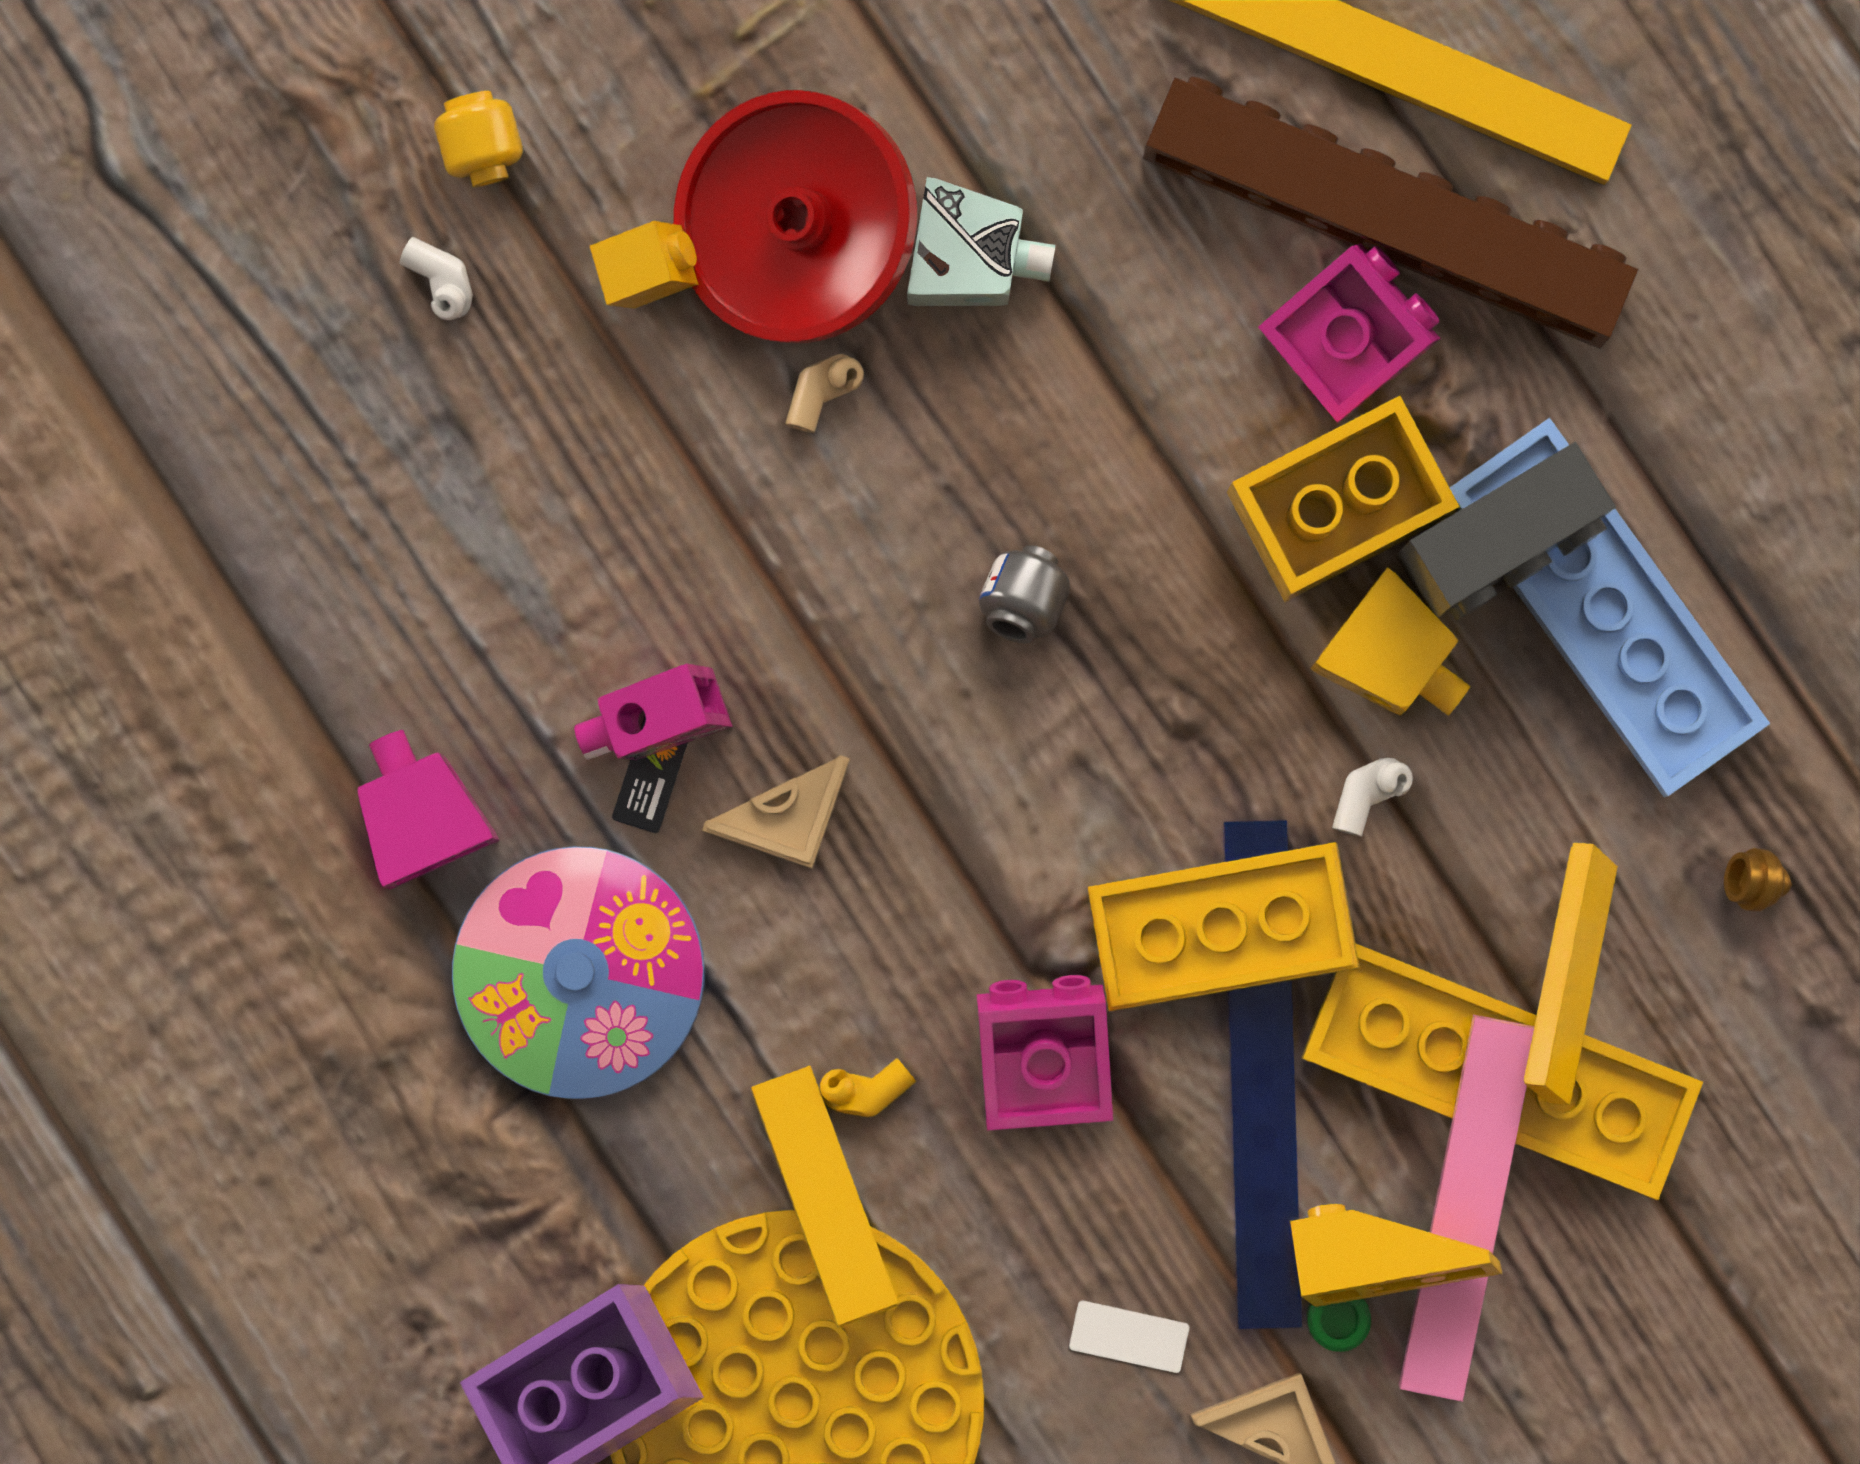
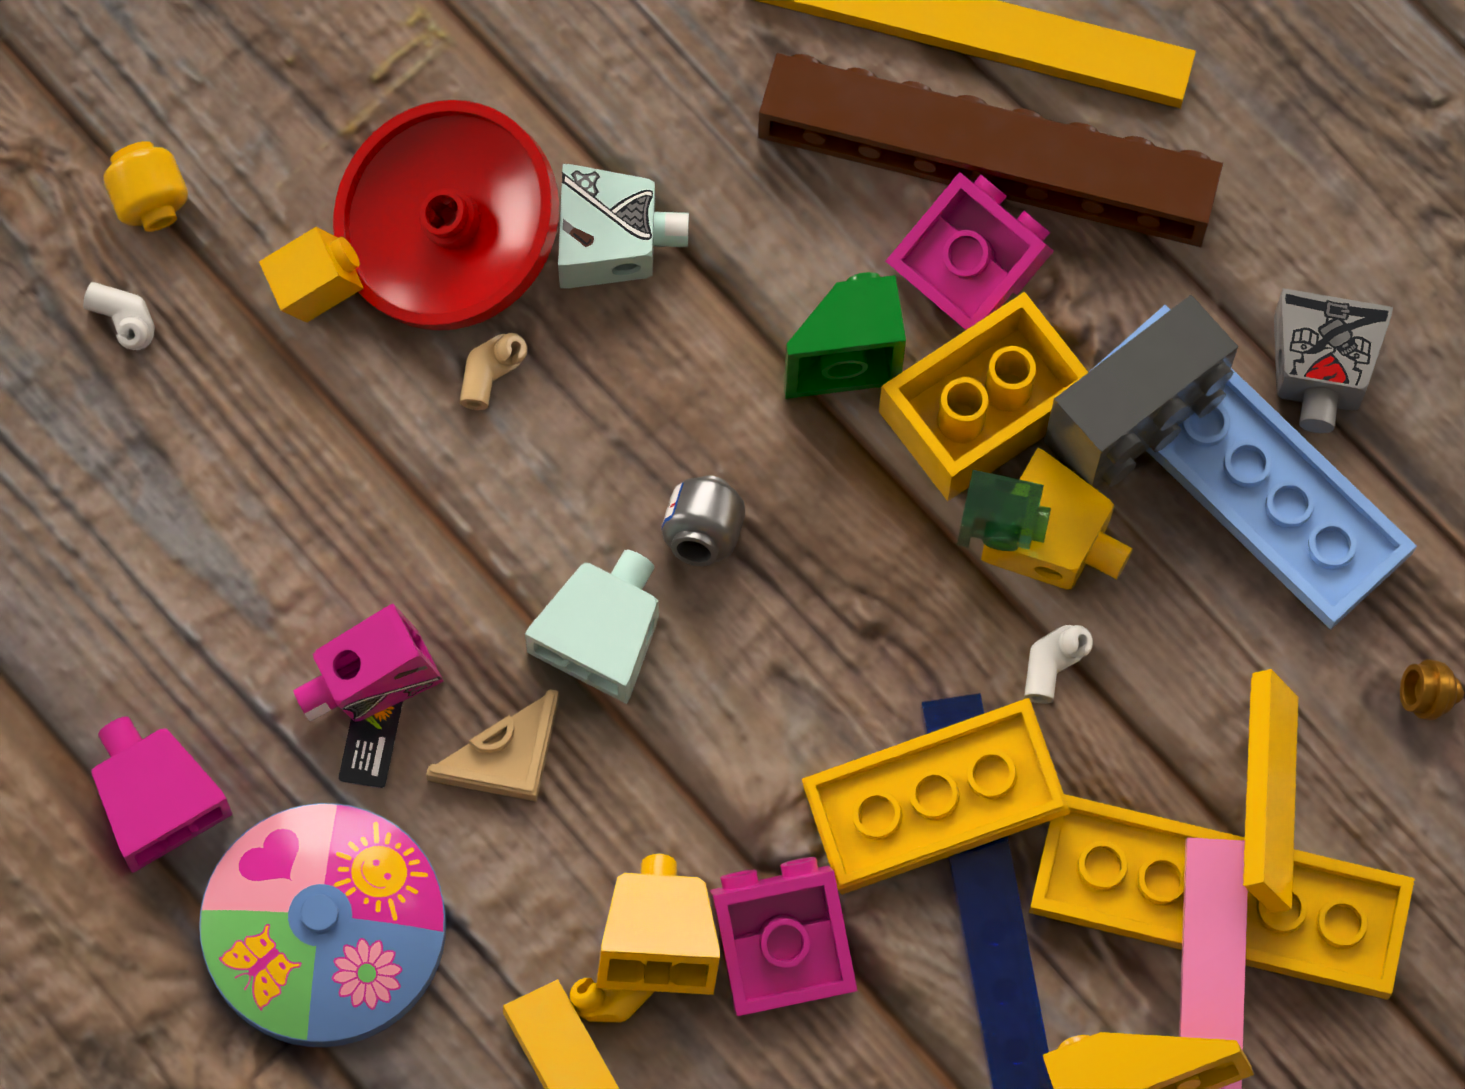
camera: 10 degrees left, 15 degrees down
none -> light aqua torso [525,550,659,704]
none -> yellow torso [596,854,720,995]
none -> green slope [784,272,906,399]
none -> clear green brick [957,470,1051,551]
none -> light grey torso [1274,288,1393,433]

